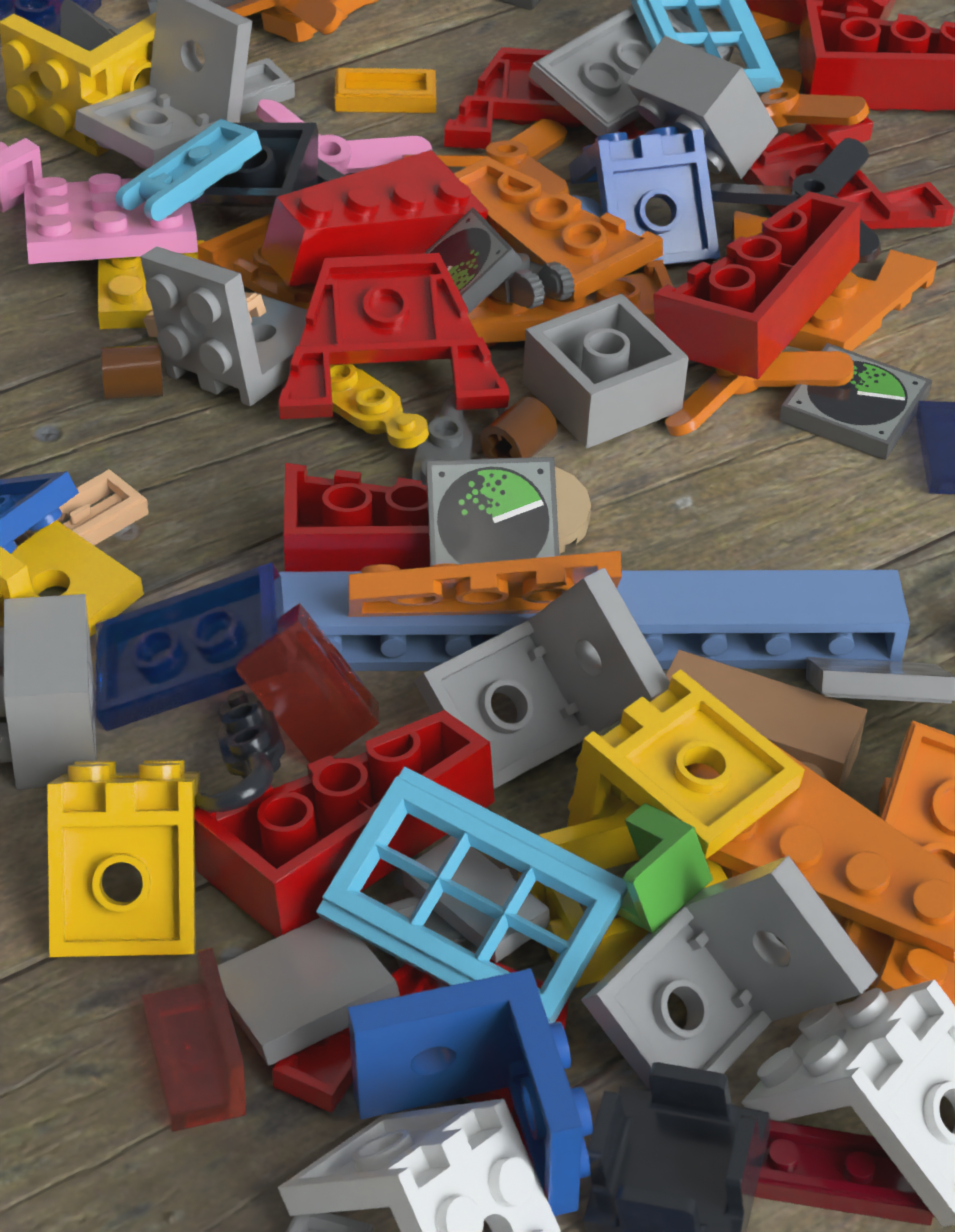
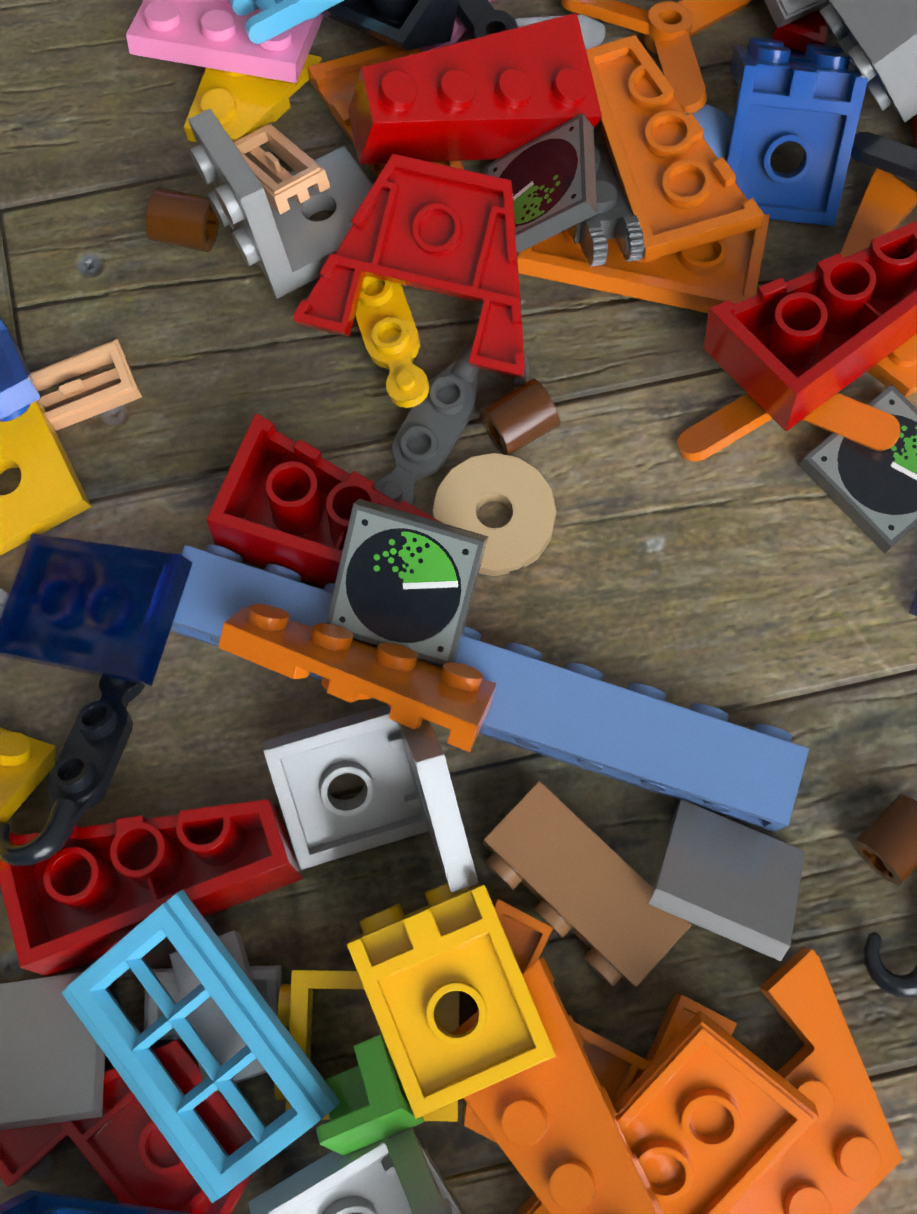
camera: 25 degrees right, 30 degrees up
clear red panel [236,603,379,763] -> none
light grey brick [522,294,689,449] -> none

